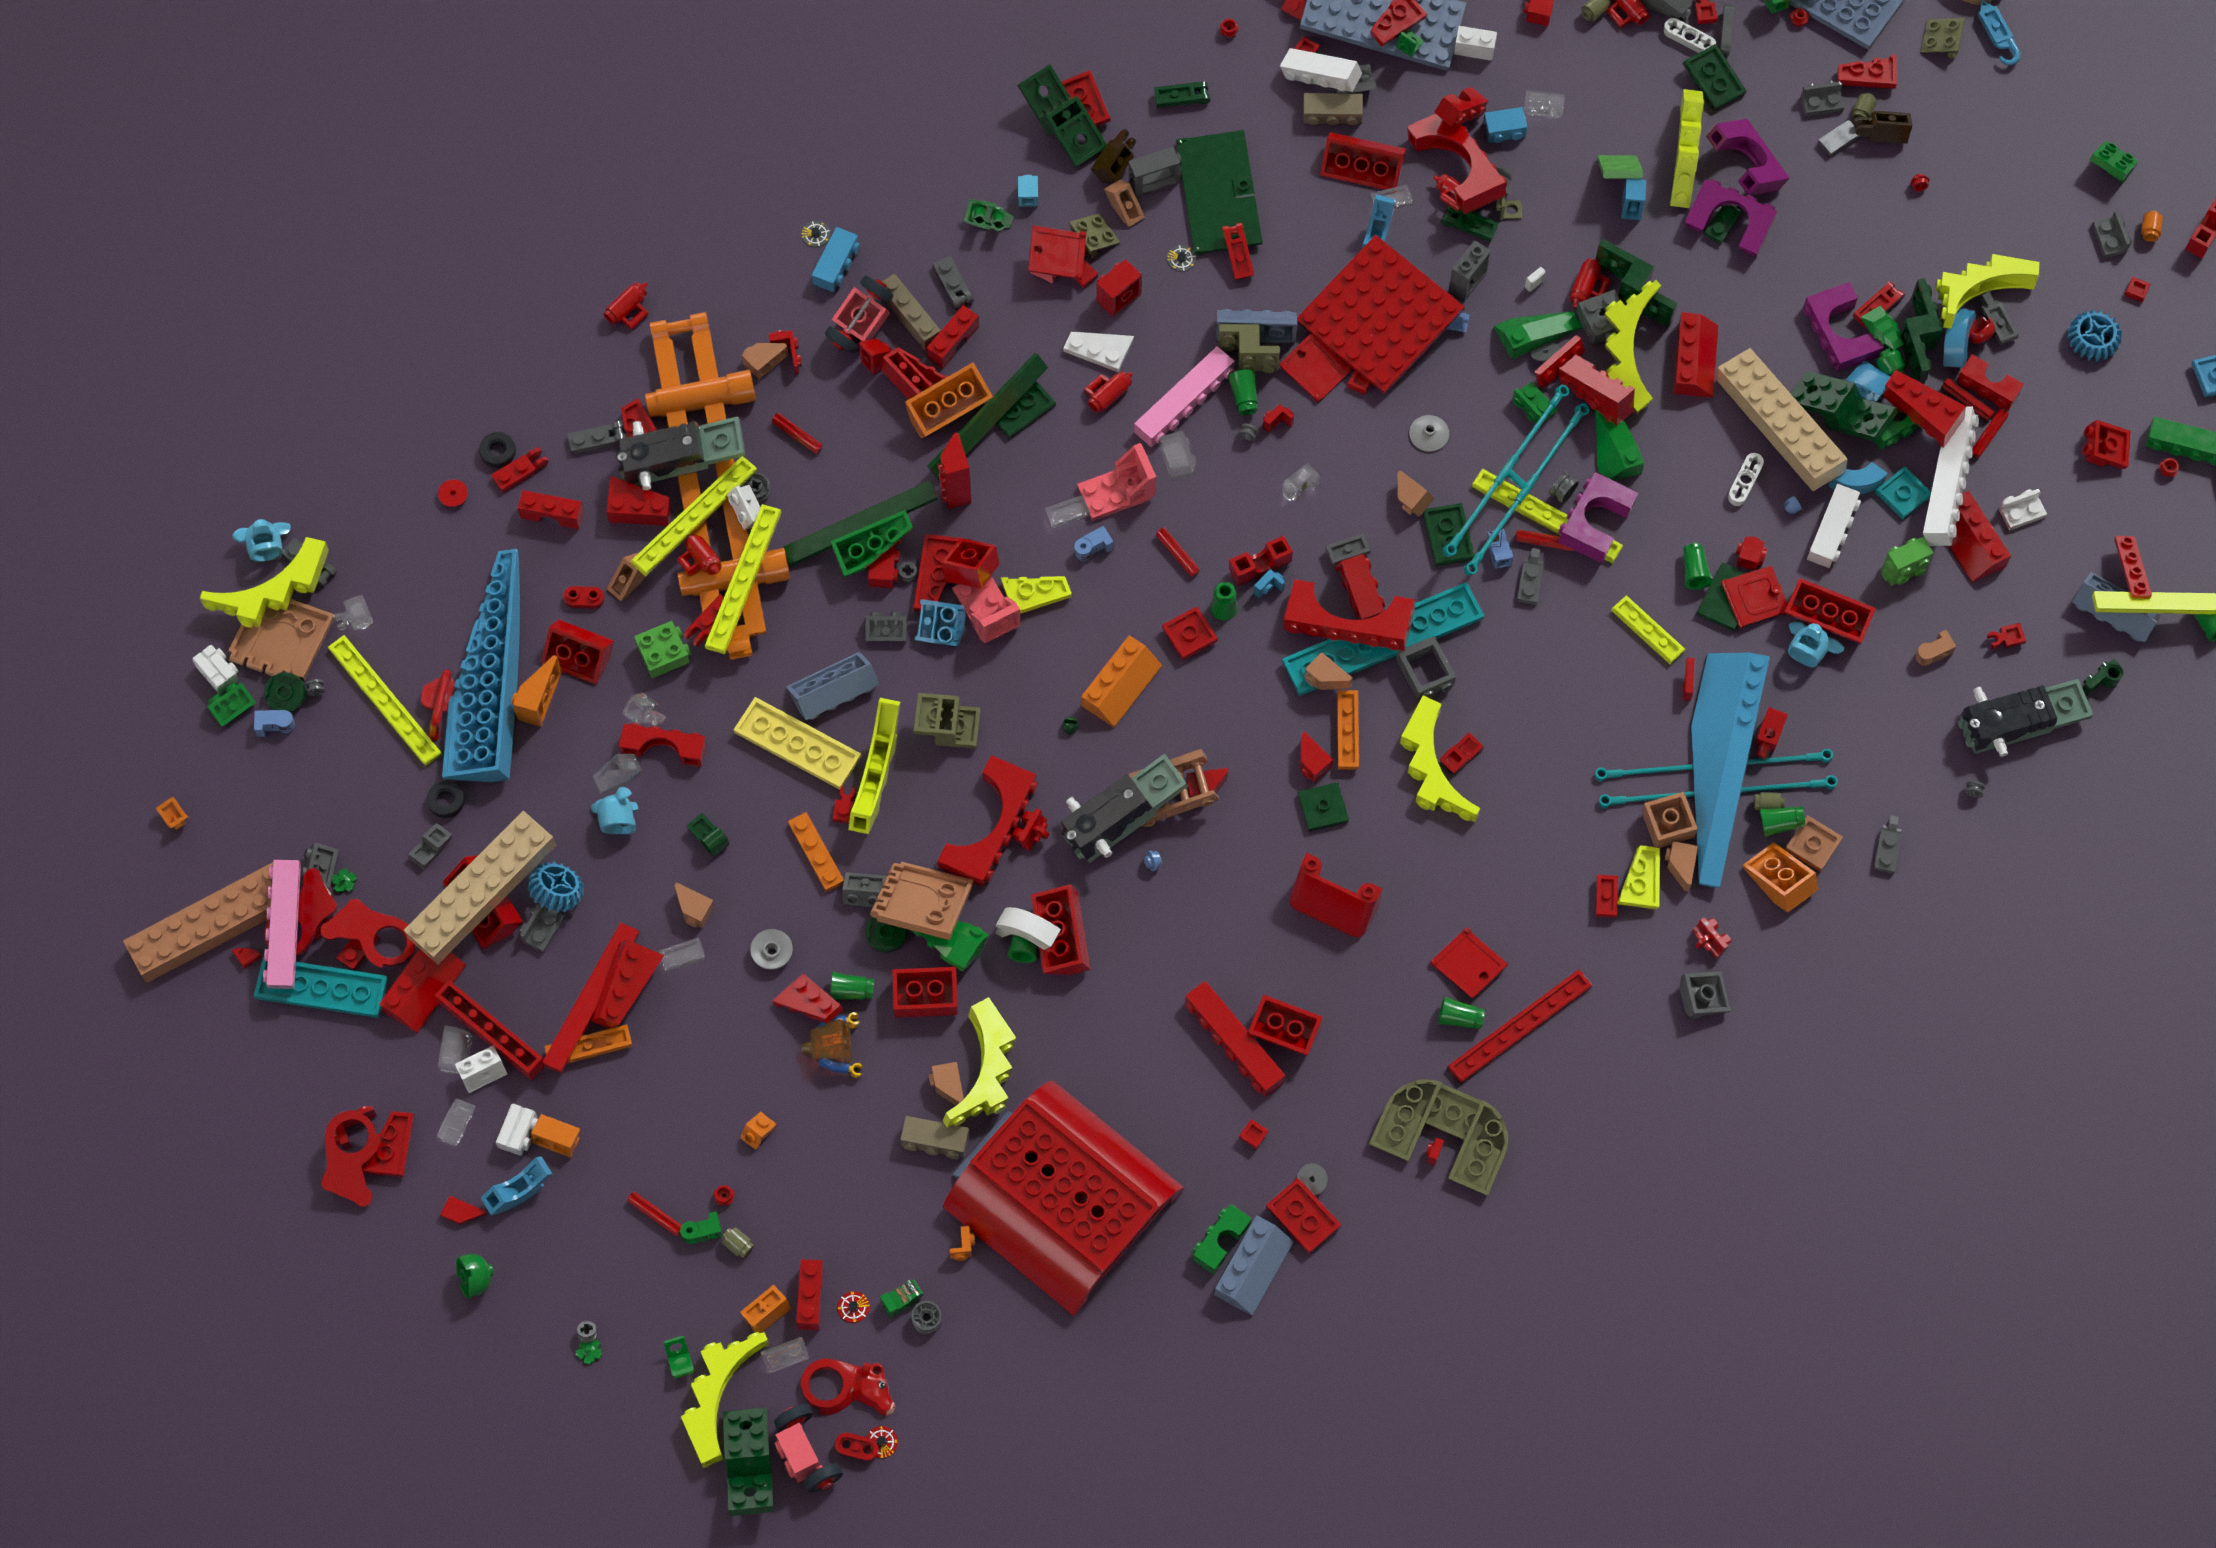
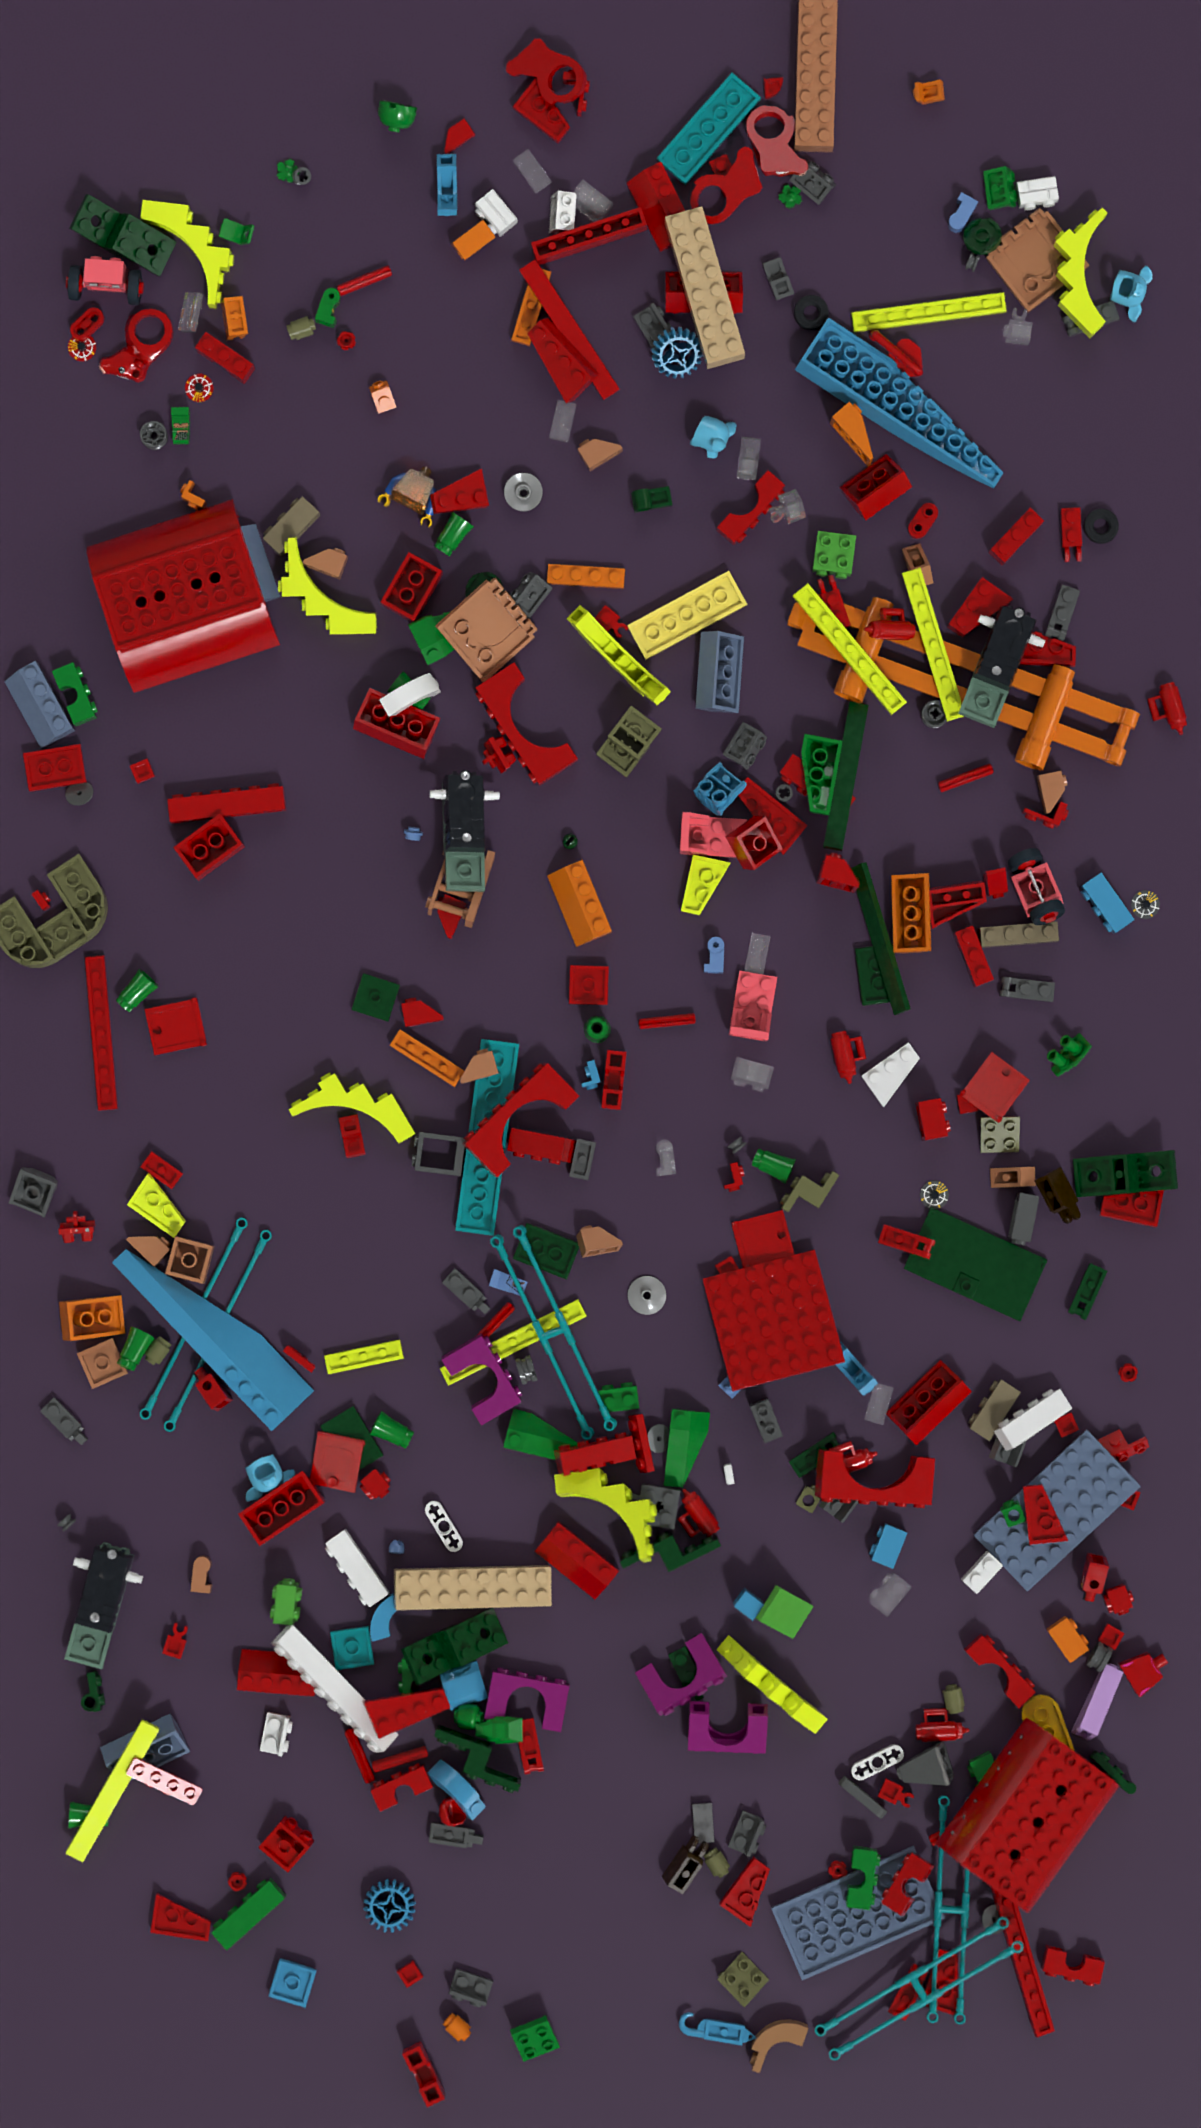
camera: 125 degrees right, 20 degrees up
bright pink brick [263,860,301,989] -> none
red piece [438,479,468,507] -> none
white bracket [727,485,760,530] -> none
medium azure brick [1018,175,1038,207] -> none
bright pink brick [1134,346,1235,447] -> none
sand blue slope [1216,309,1297,343] -> none
red windscreen [1290,853,1383,938] -> none
red arch [1434,87,1489,127] -> none
dark green tile [1682,44,1747,111] -> none
red plate [1910,174,1930,191] -> none
neon yellow arch [1935,254,2040,329] -> none

